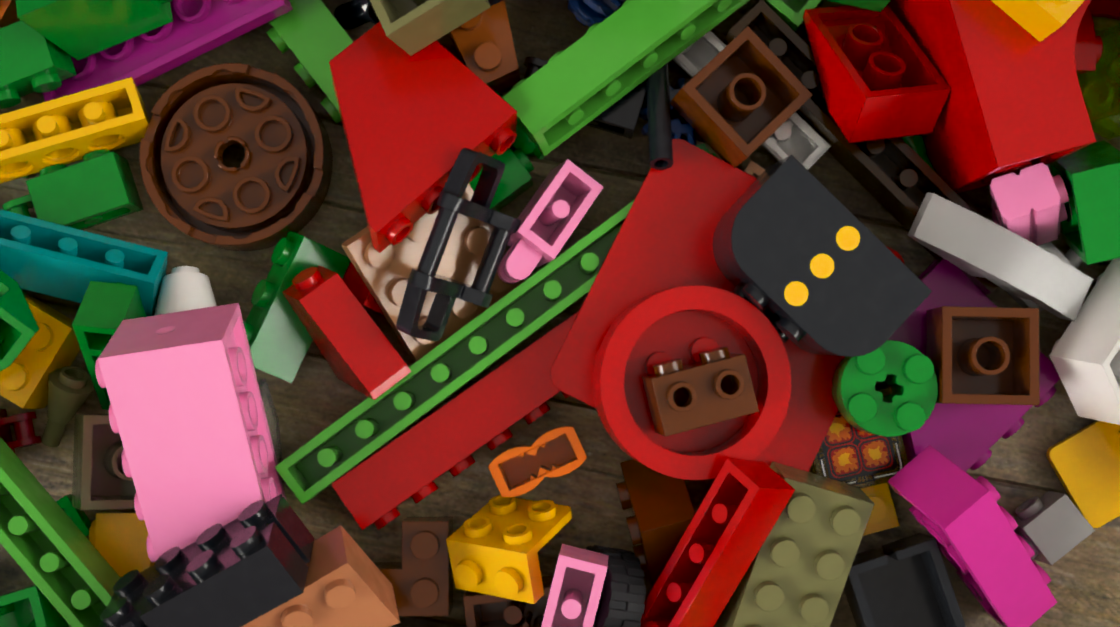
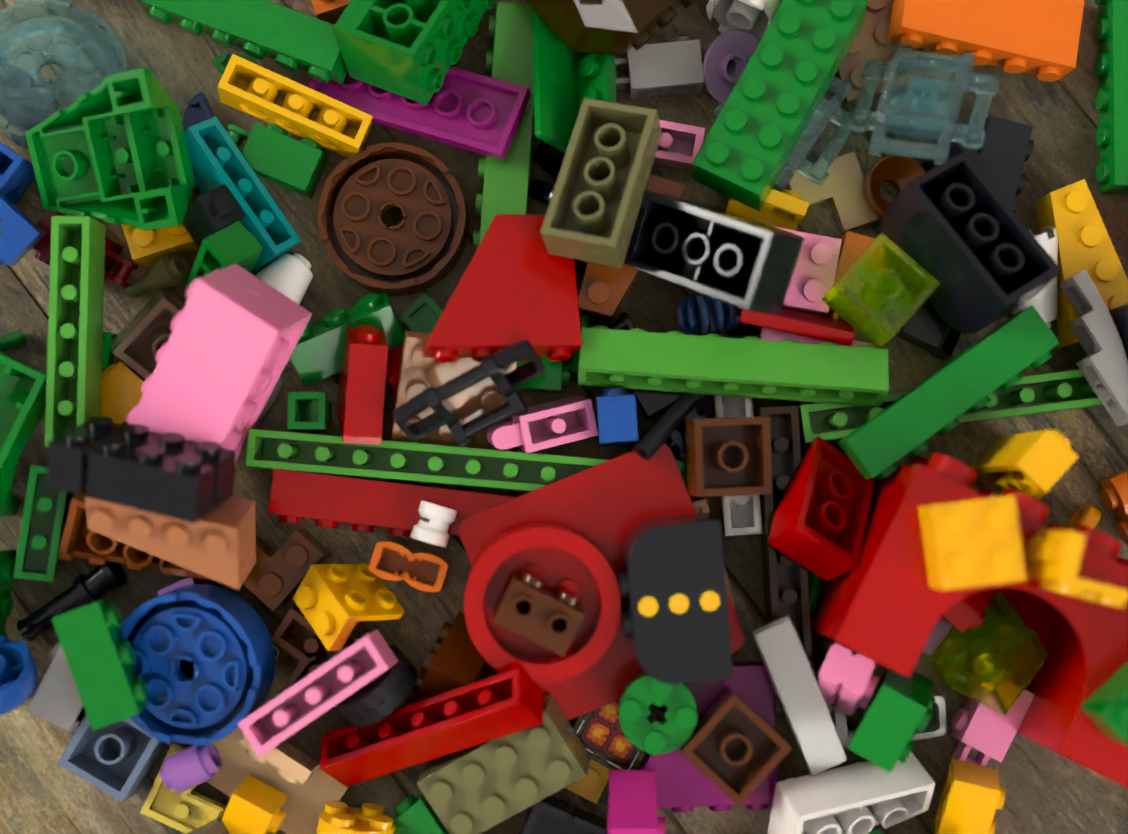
camera: 45 degrees right, 0 degrees up
none -> black brick [183,184,246,248]
none -> green brick [287,392,332,432]
none -> green tile [399,292,443,334]
none -> white wheel [410,500,457,548]
none -> blue brick [595,388,638,446]

